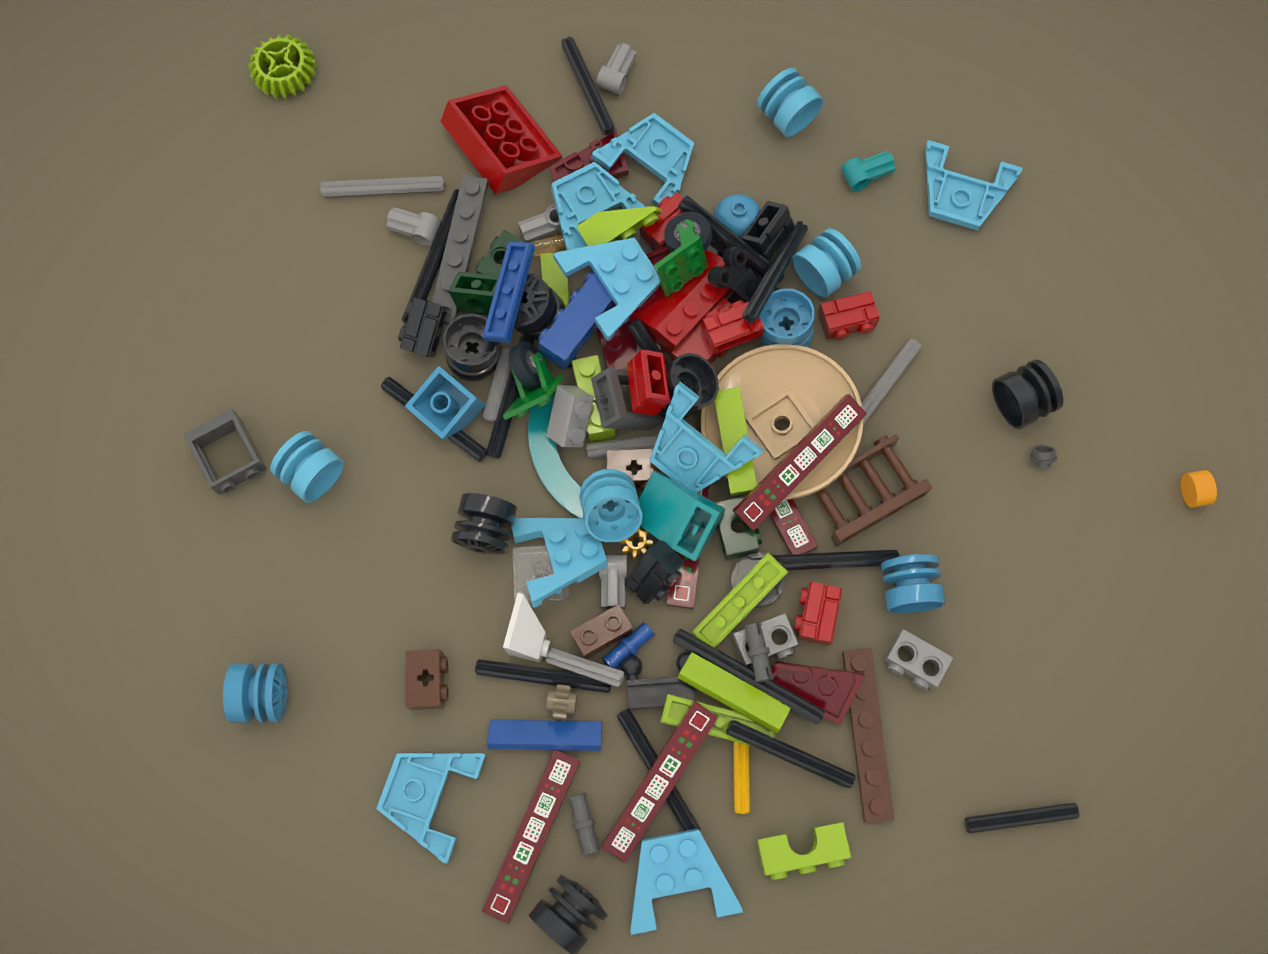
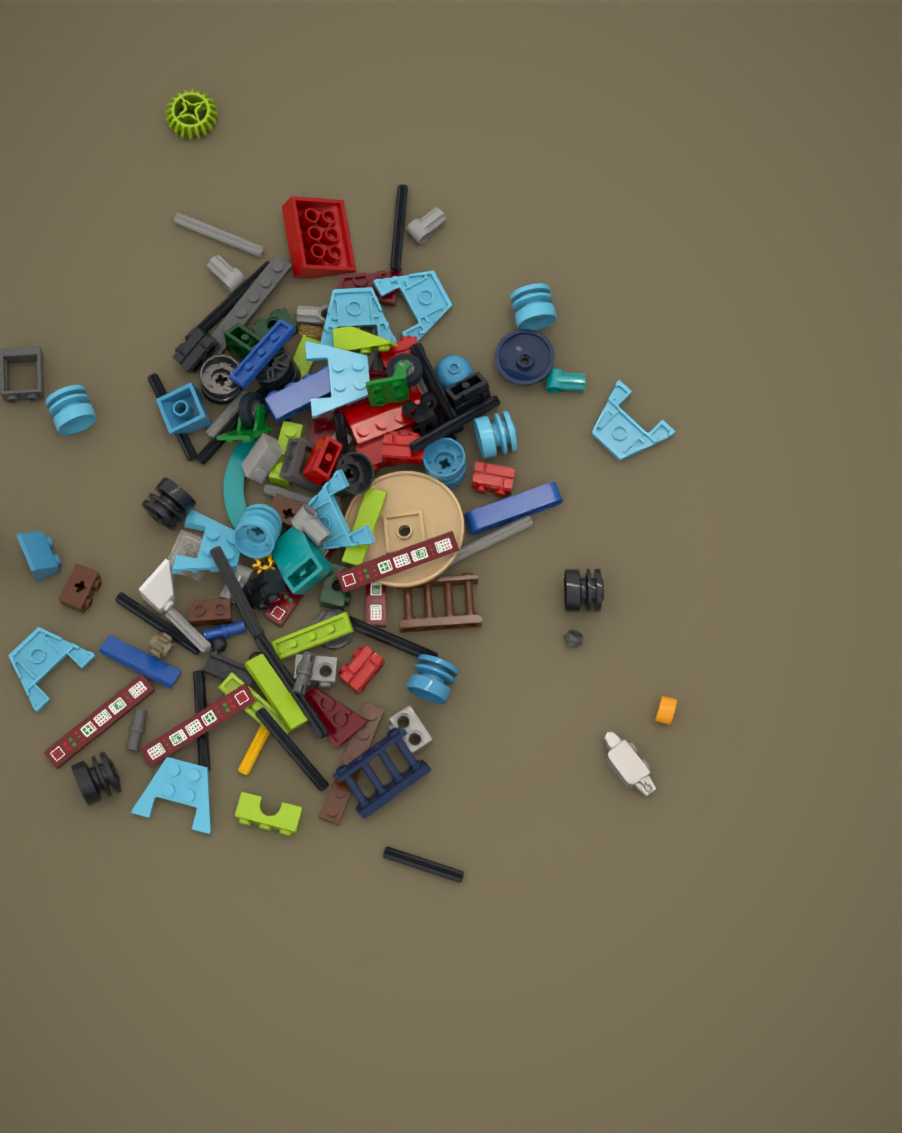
camera: 20 degrees right, 0 degrees up
none -> dark azure slope [16,531,62,582]
none -> black axle [210,546,265,639]
none -> light grey piece [291,504,332,546]
none -> dark blue fence [332,727,432,819]
none -> beam [464,482,563,535]
none -> dark blue dish [495,329,555,386]
none -> hinge [603,731,656,797]

